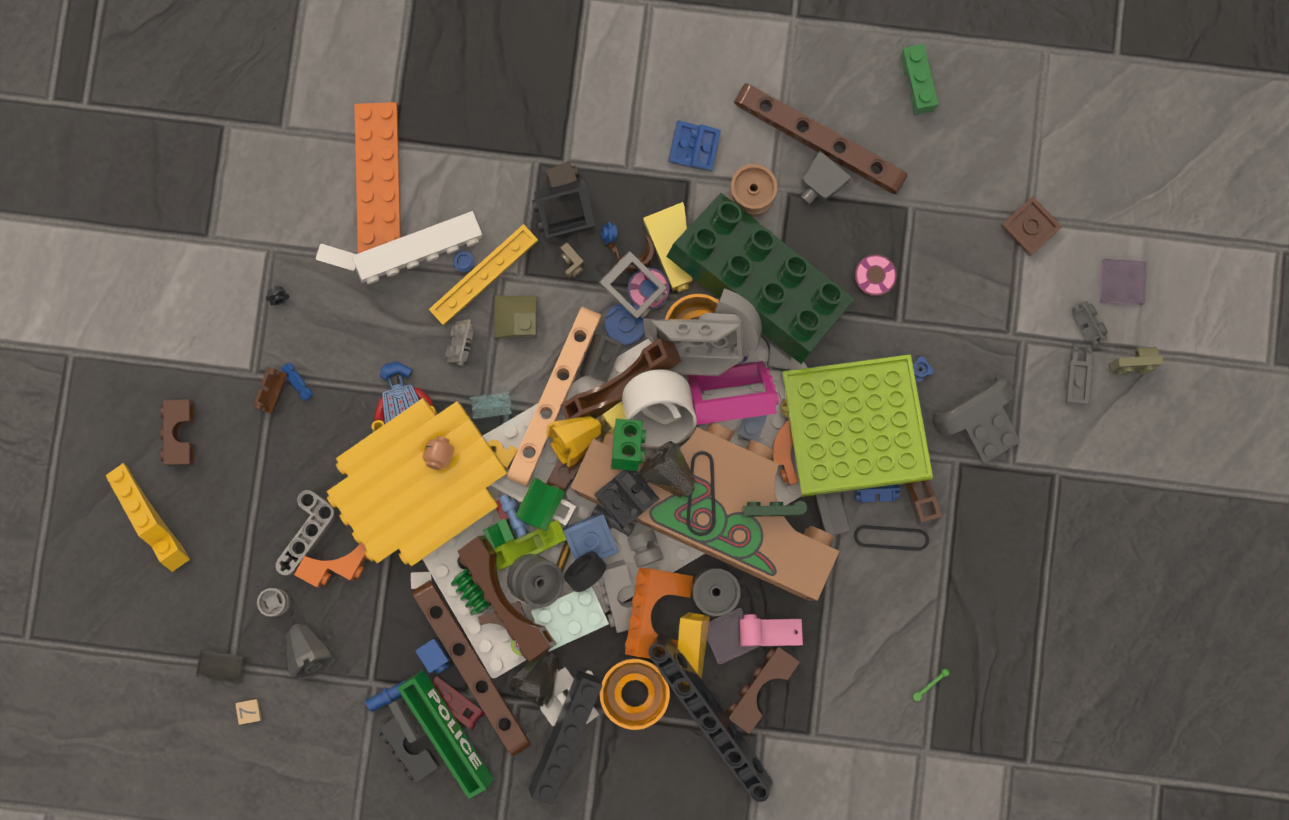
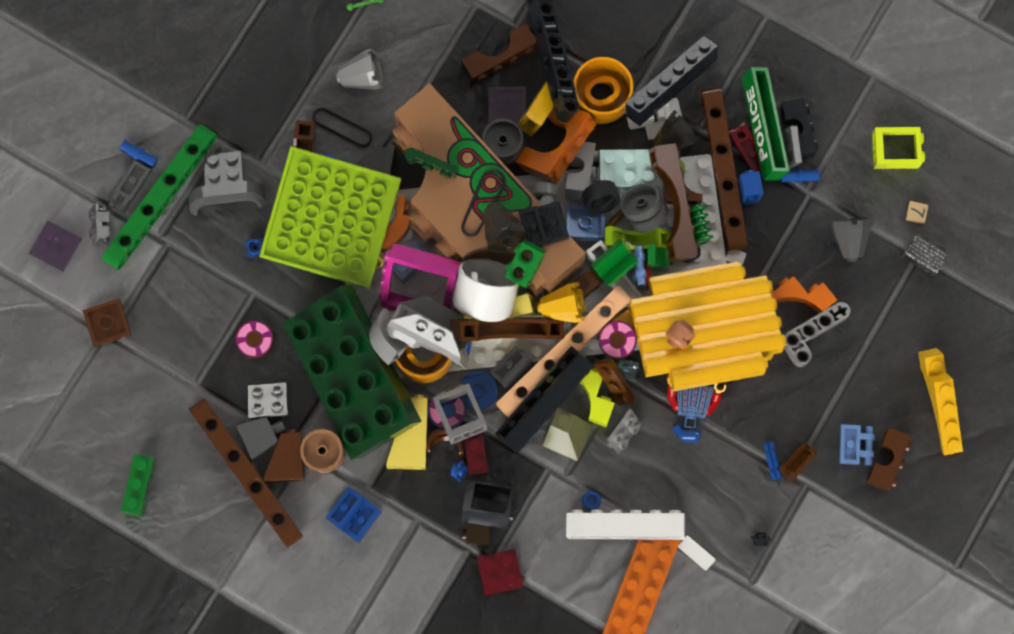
camera: 160 degrees left, 5 degrees down
light grey wheel [257,588,291,617] -> none
yellow plate [429,224,538,326] -> none
dark tan bracket [561,243,584,278] -> none
bright pink door [740,615,803,646] -> none
olive plate [1109,347,1163,375] -> none
none -> green beam [102,124,217,270]
none -> blue pin [119,140,158,169]
none -> light grey hinge [248,382,288,420]
none -> reddish brown slope [264,429,305,484]
none -> light grey cone [336,49,383,90]
none -> dark red plate [464,435,488,477]
none -> dark red plate [477,549,523,596]
none -> black brick [495,346,594,453]
none -> neon yellow arch [580,368,615,427]
none -> reddish brown hinge [594,359,634,406]
none -> tile [598,320,637,359]
none -> medium blue plate [839,424,875,466]
none -> neon yellow window [872,127,925,169]

